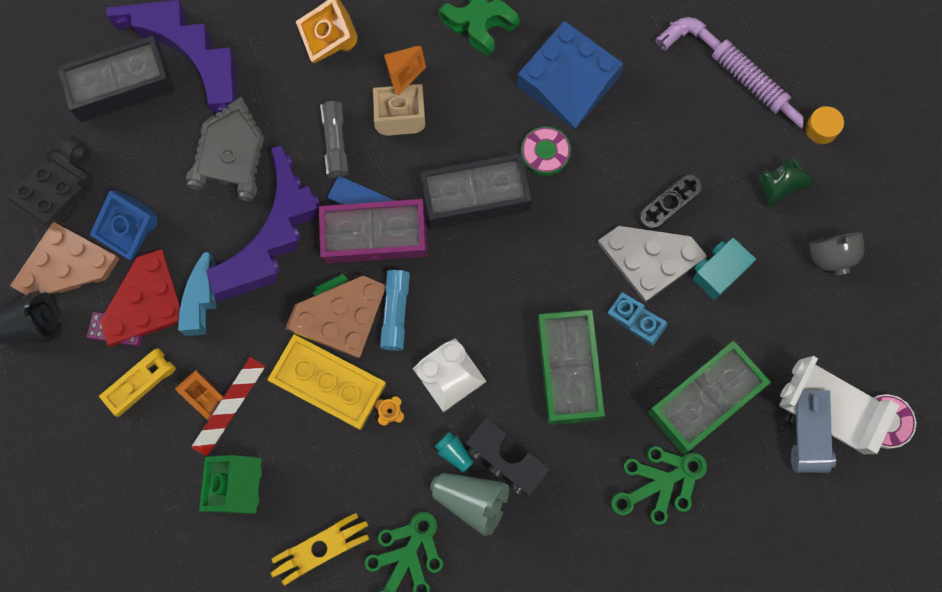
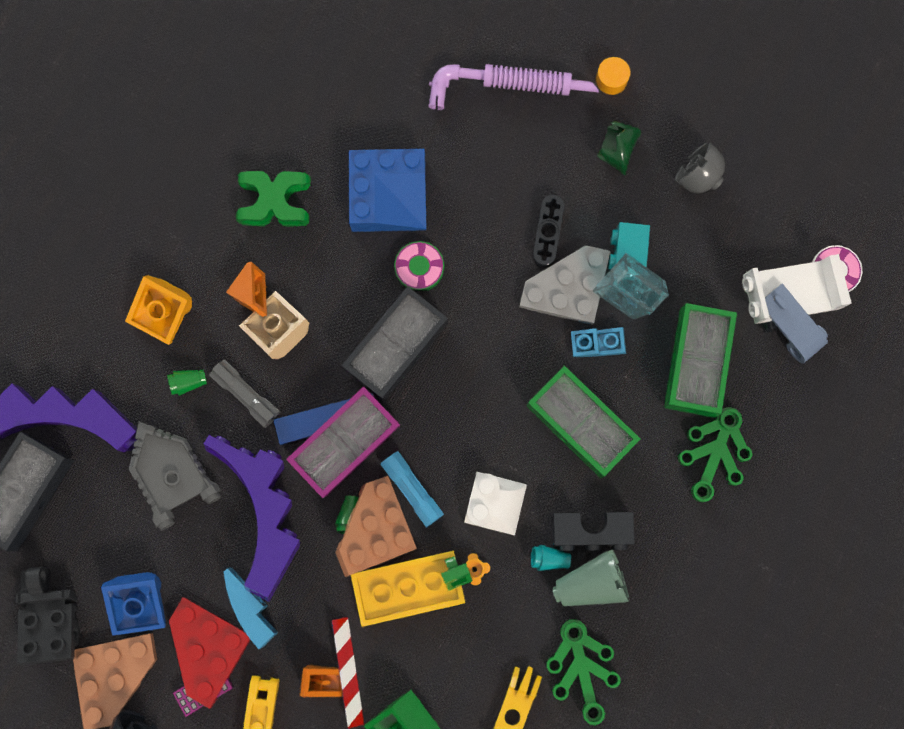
camera: 45 degrees left, 5 degrees up
none -> green cone [167,369,207,396]
none -> green tile [441,556,473,591]
none -> clear light blue slope [593,253,669,319]

